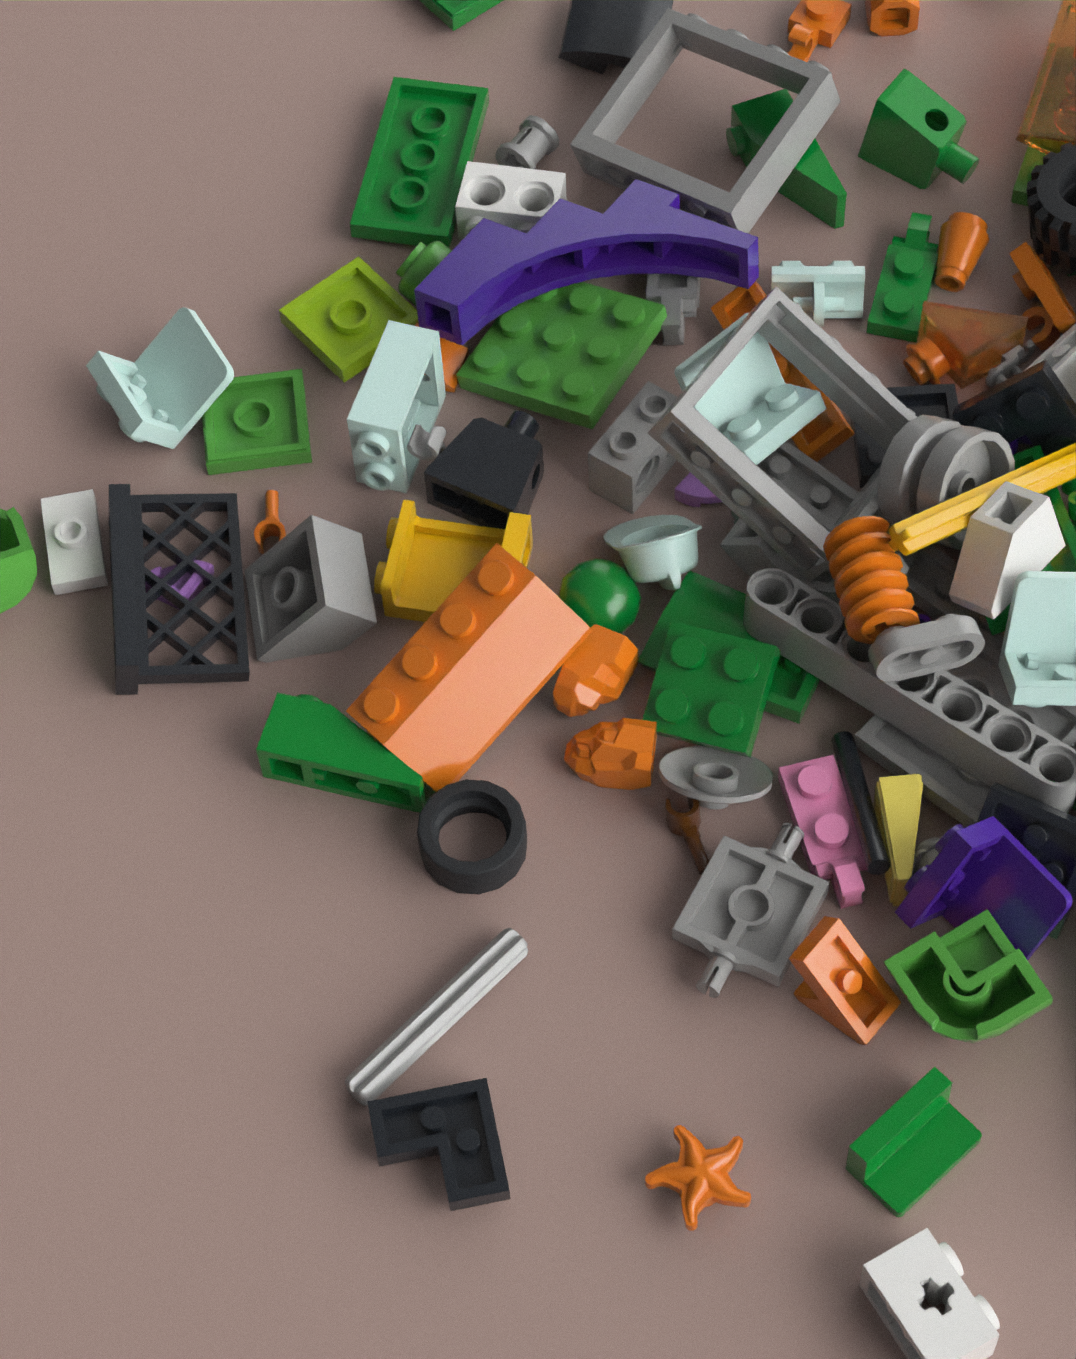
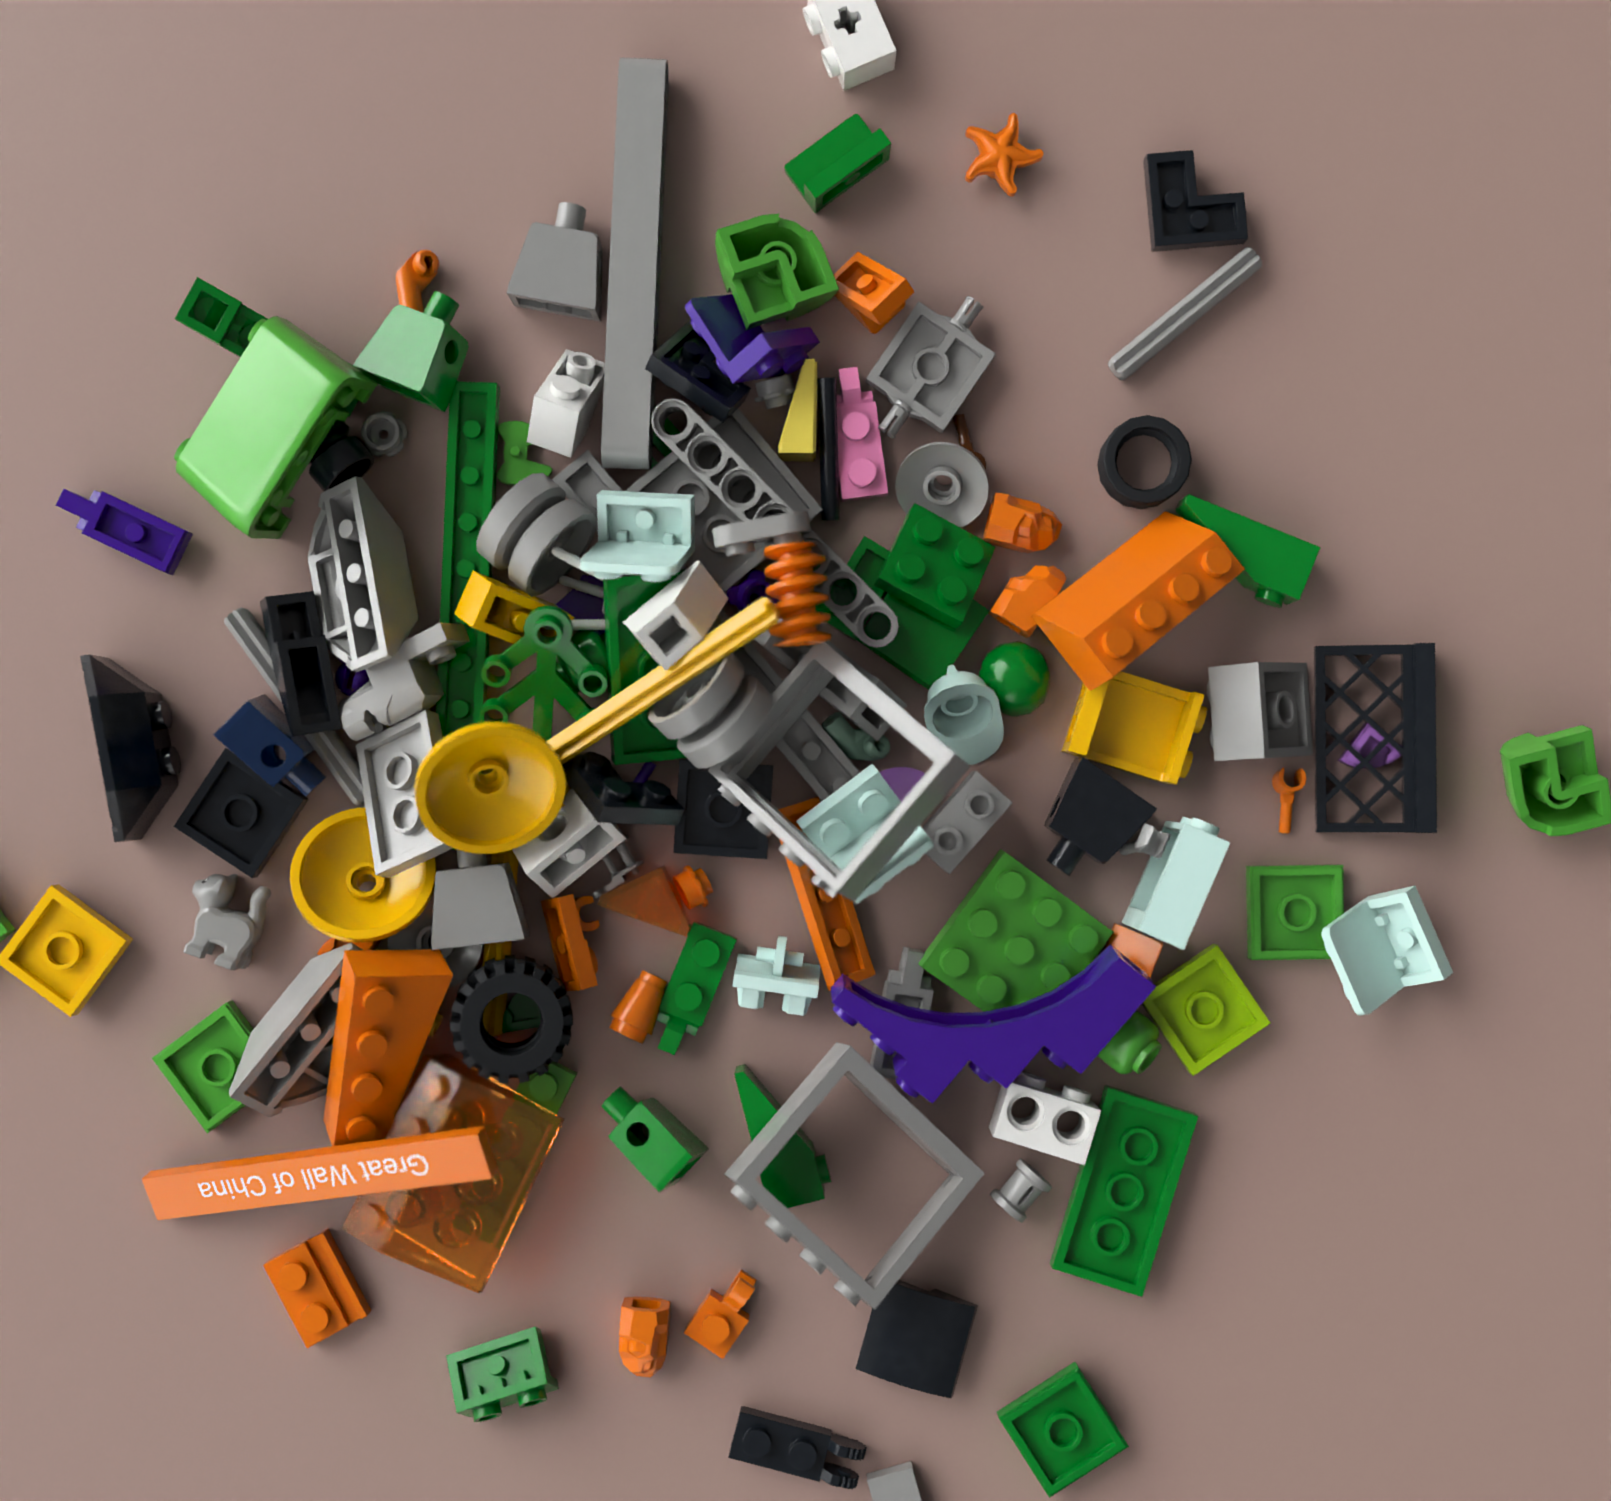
camera: 175 degrees left, 30 degrees up
white plate [41,489,108,595] -> none

